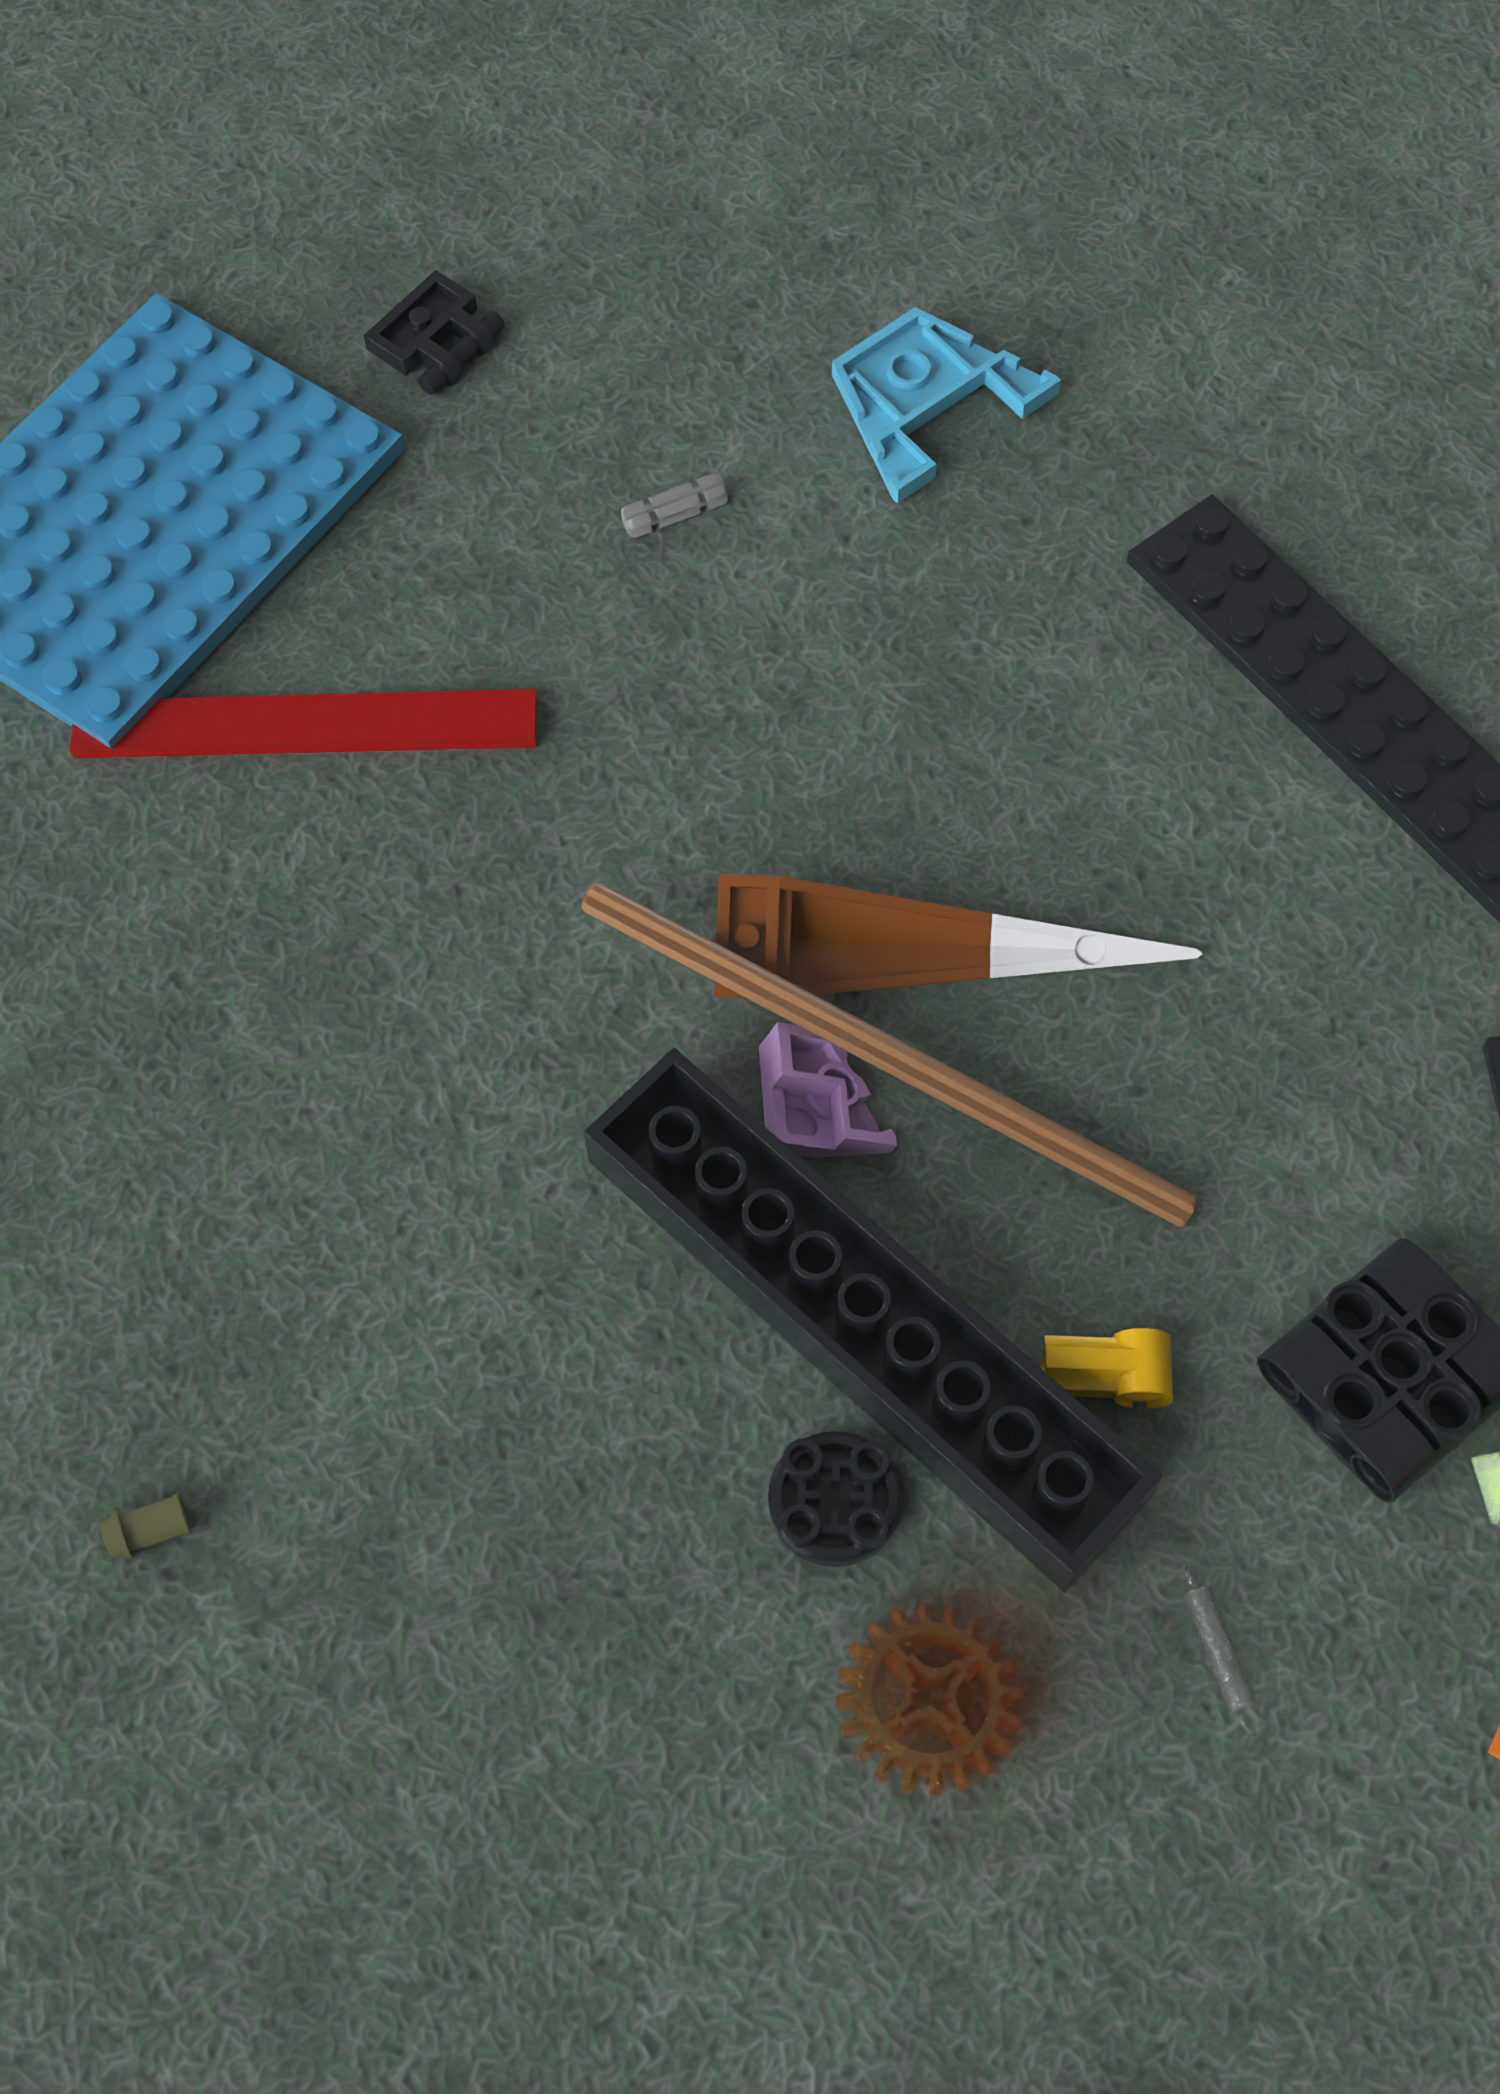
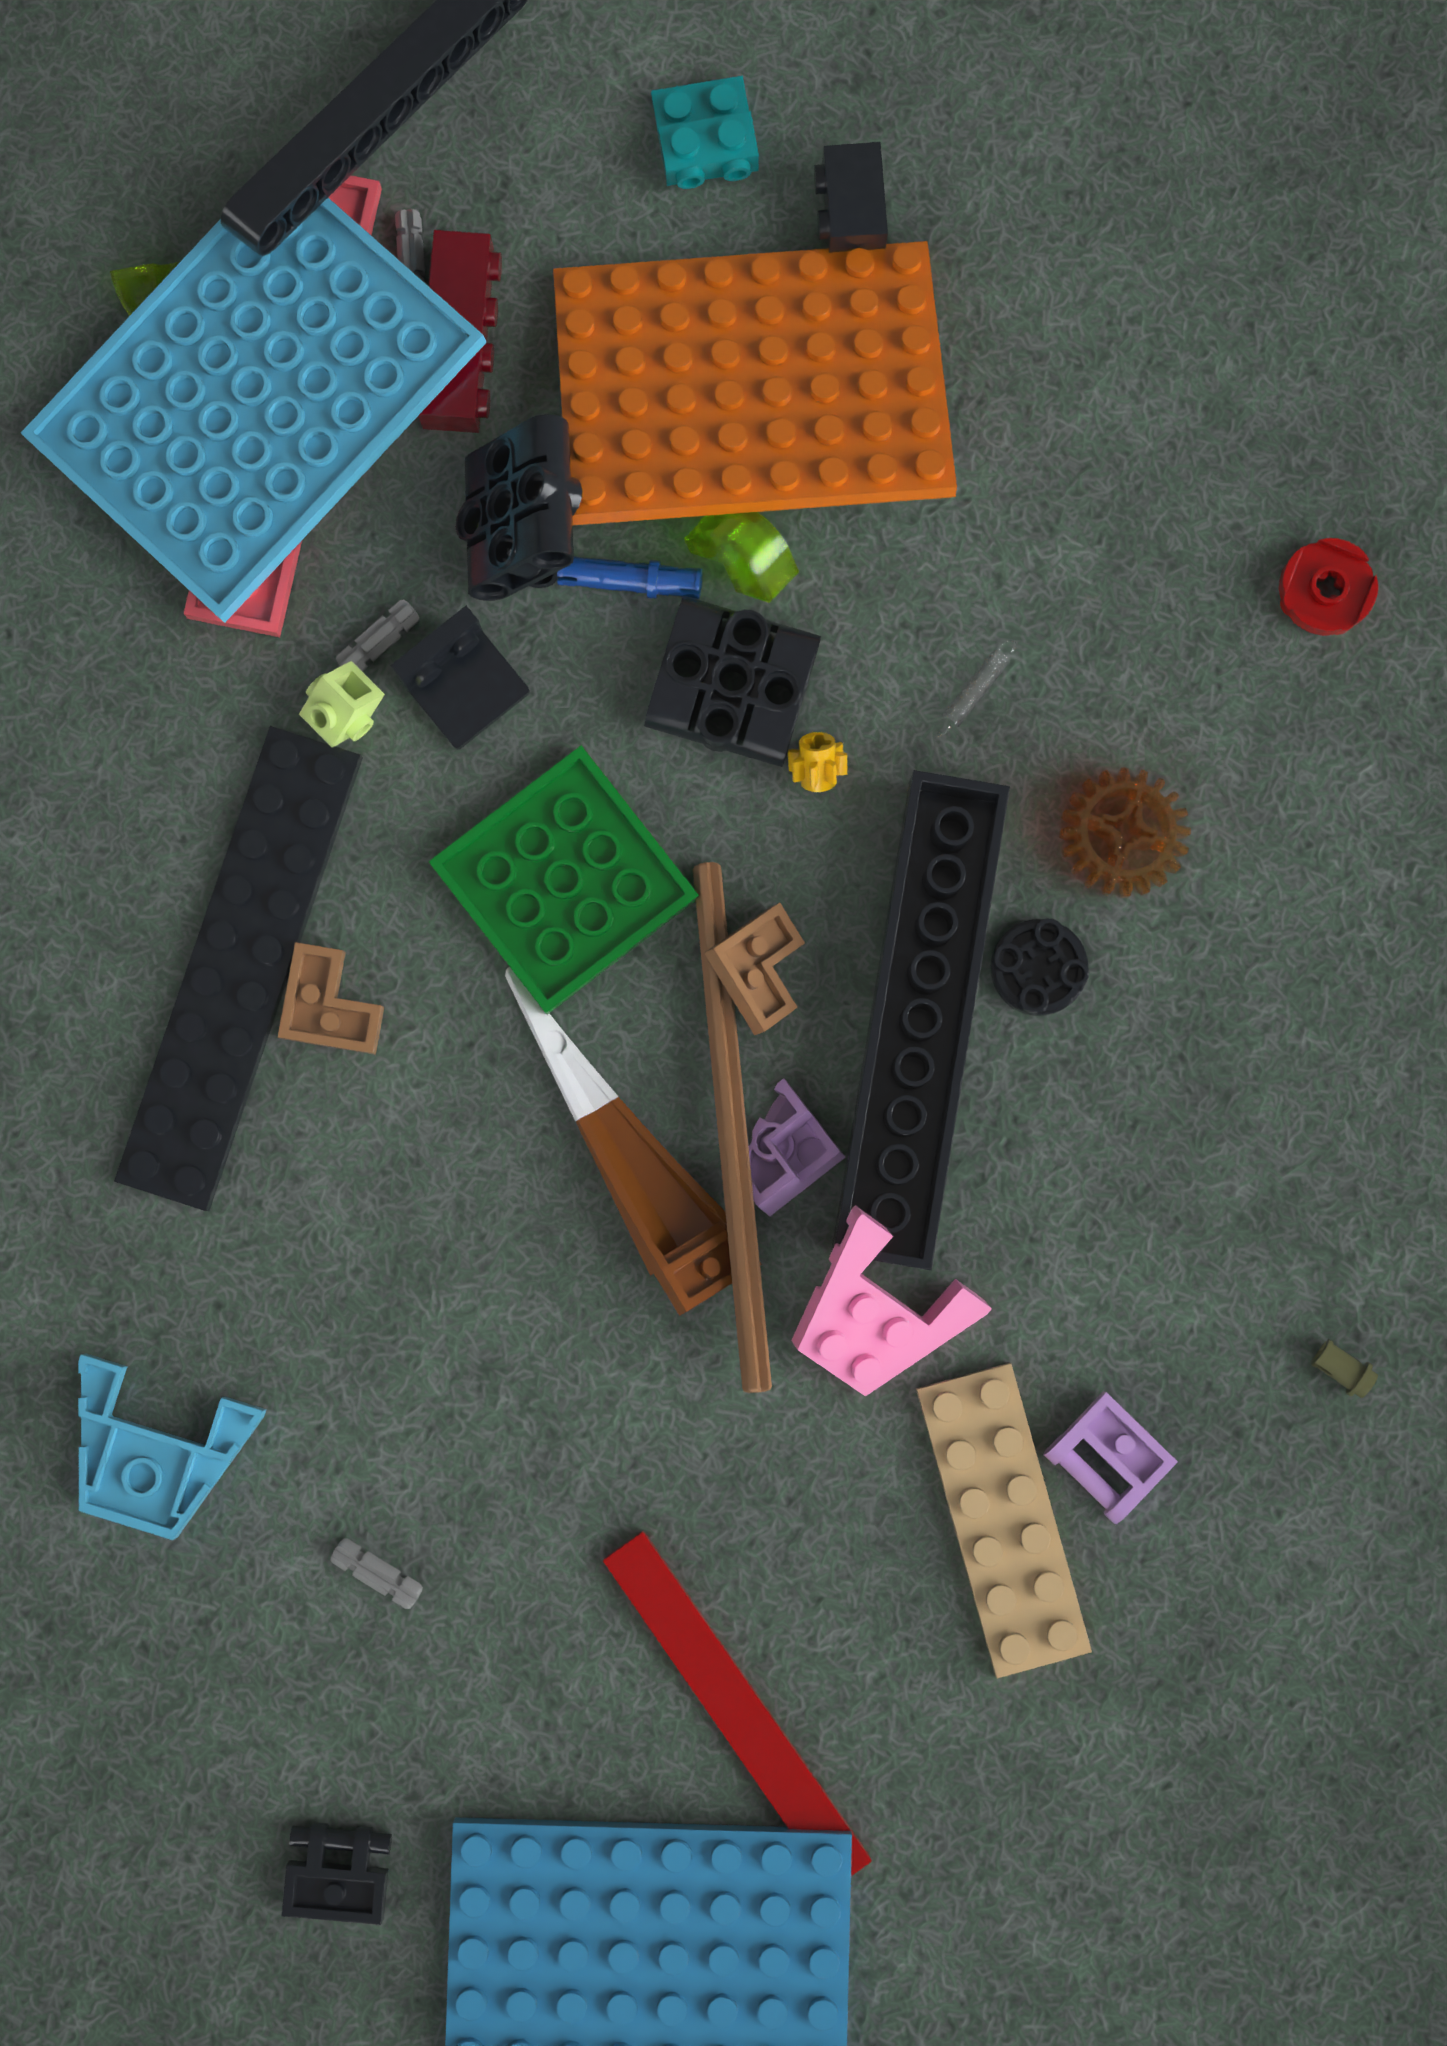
camera: 125 degrees left, 20 degrees up
yellow piece [1042,1328,1173,1409] -> none
none -> medium nougat plate [278,942,384,1055]
none -> green plate [429,745,699,1015]
none -> medium nougat plate [704,903,805,1035]
none -> yellow gear [788,732,848,792]
none -> bright pink wing [791,1205,992,1396]
none -> tan plate [916,1363,1092,1679]
none -> lavender plate [1043,1391,1178,1524]

